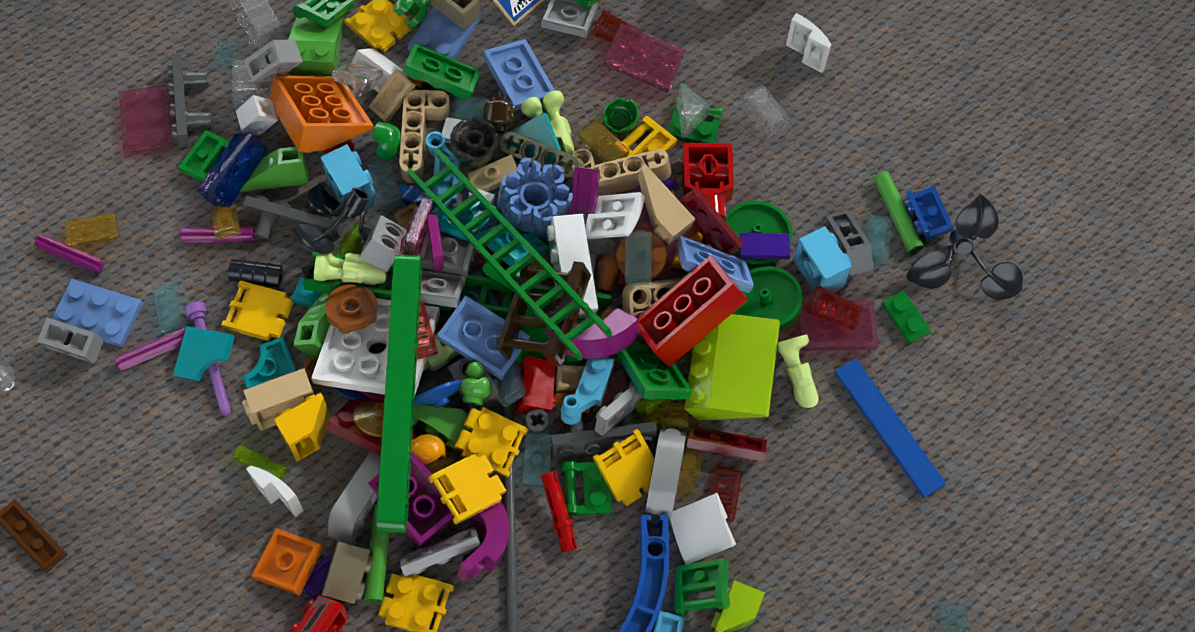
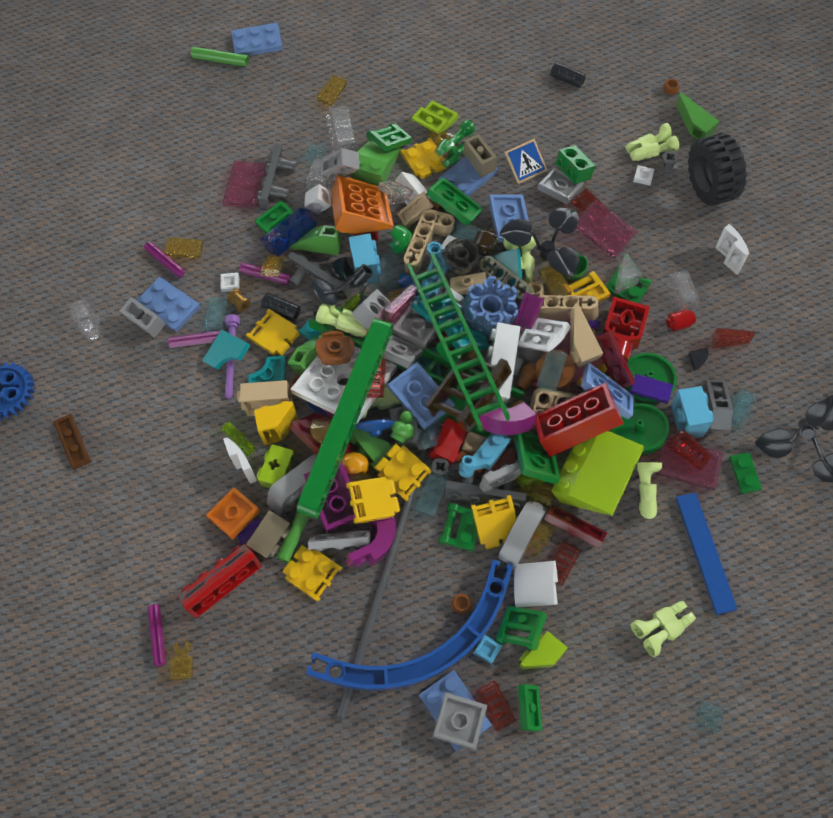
camera: 25 degrees right, 0 degrees up
magenta tile [427,214,444,271] -> none
red pin [540,471,578,553] -> none
bright green piece [873,171,924,254] -> none
blue bracket [904,185,954,241] -> none
none -> white tile [221,273,239,292]
none -> pearl gold bush [226,289,251,312]
none -> lime brick [257,444,296,488]
none -> dark orange plate [451,594,472,615]
none -> black plant [499,208,579,278]
none -> yellowish green piece [631,601,696,657]
none -> red brick [666,309,696,332]
none -> black tile [688,348,709,371]
none -> clear red slope [712,328,755,349]

